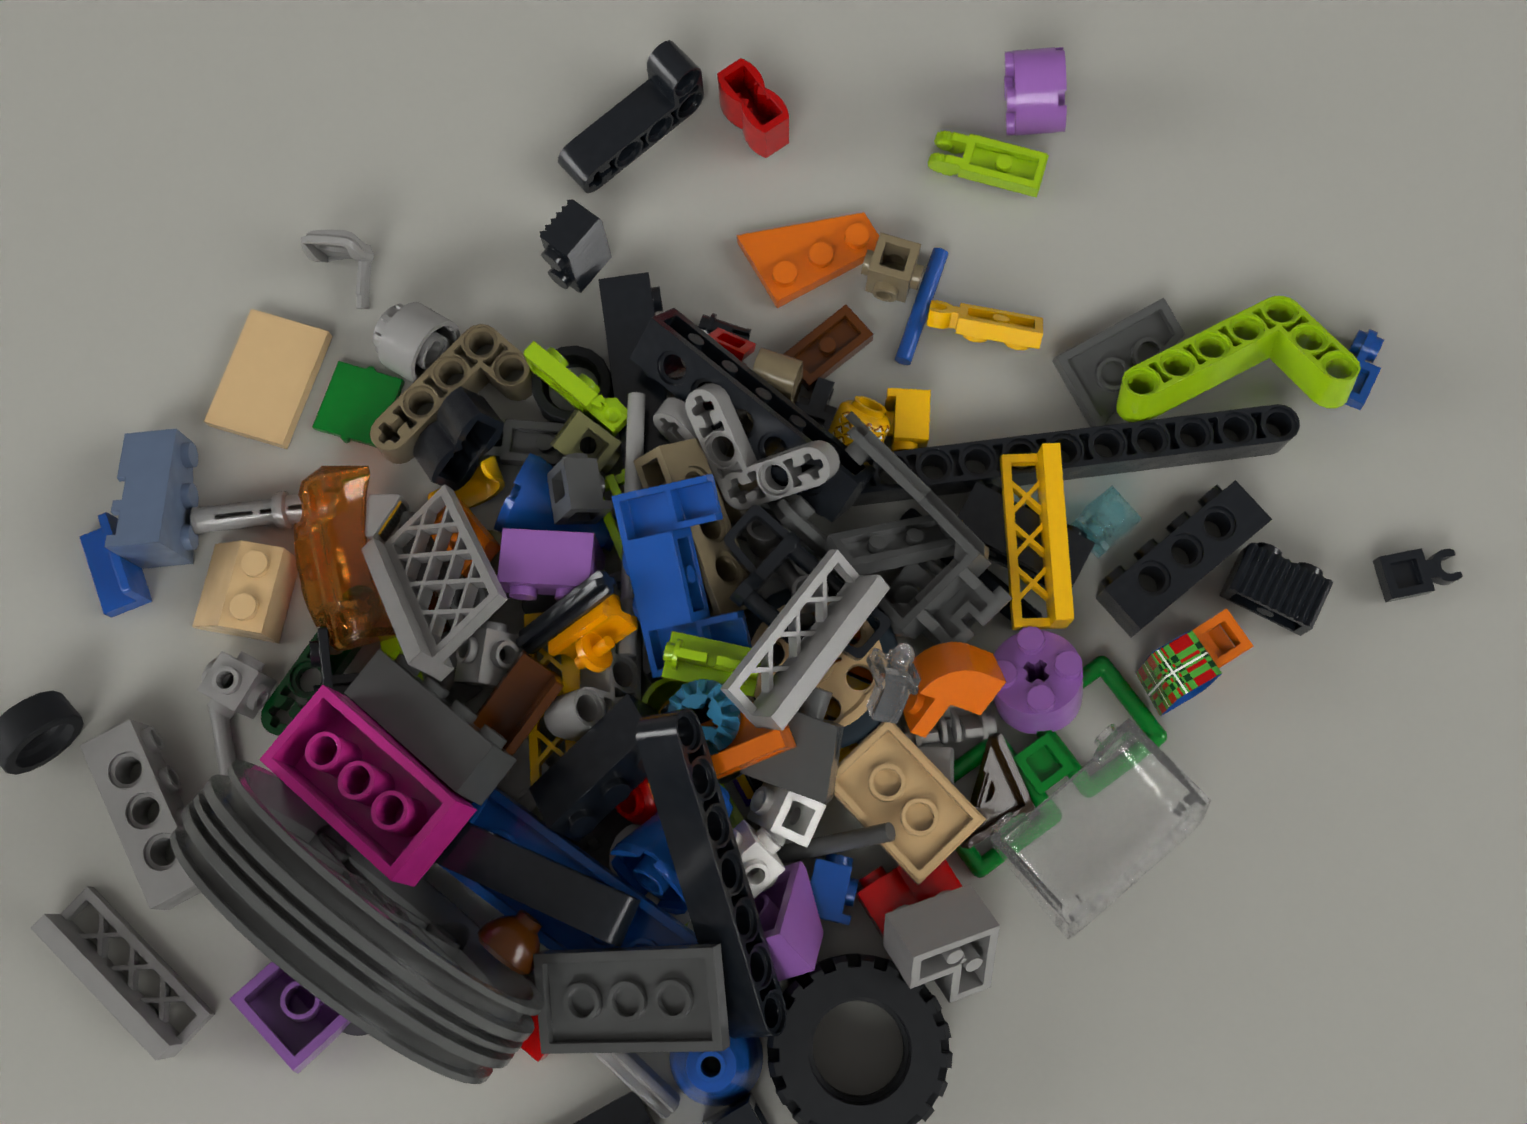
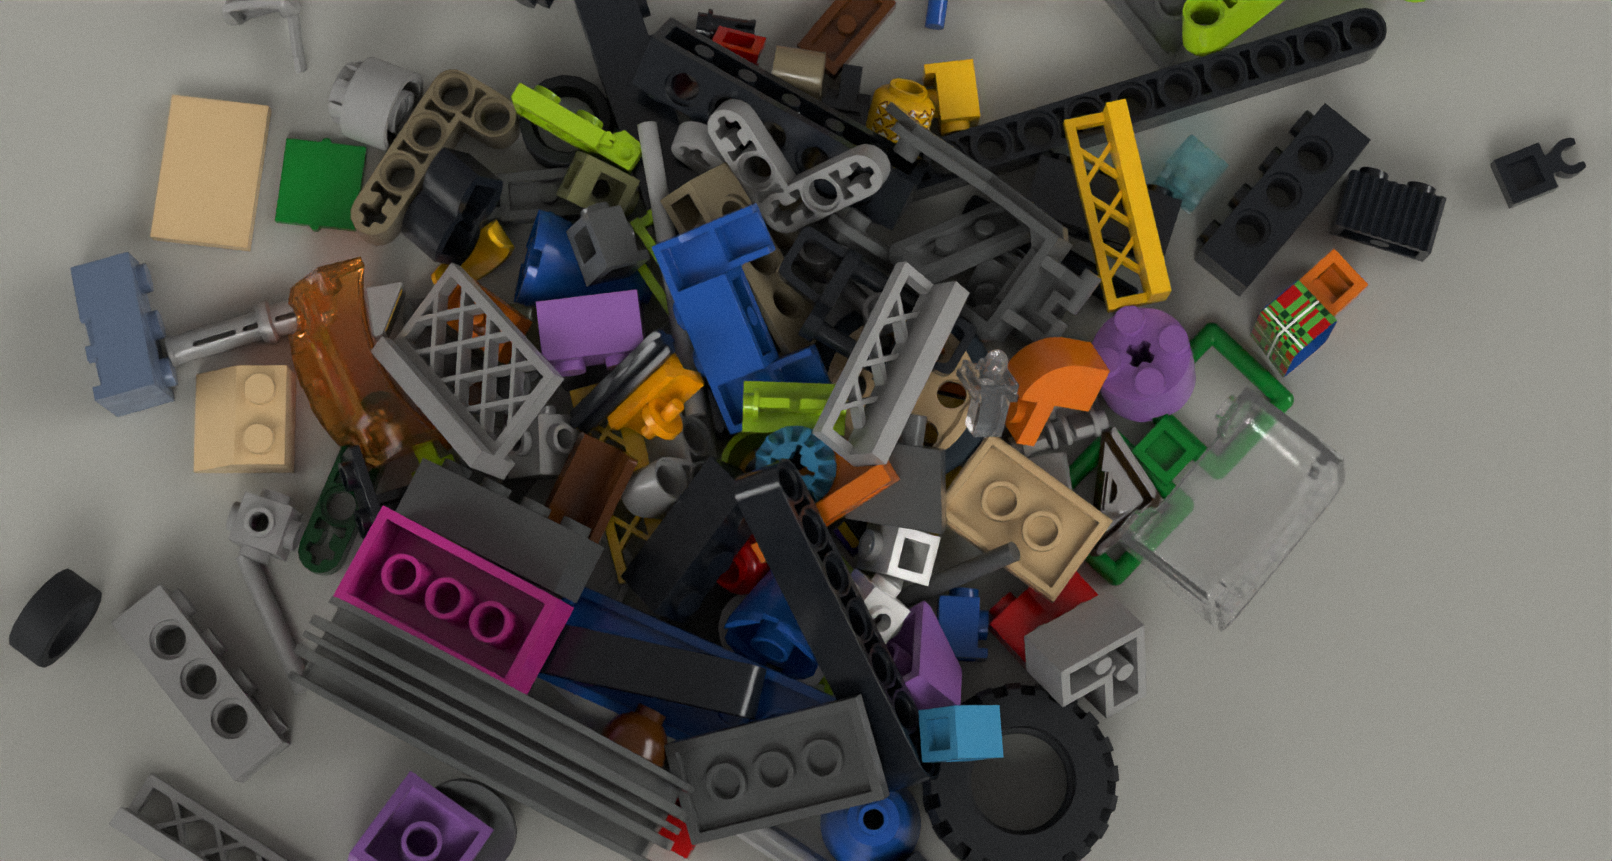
camera: 15 degrees left, 5 degrees up
blue panel [79,512,153,618] -> none
none -> dark azure brick [918,705,1003,763]

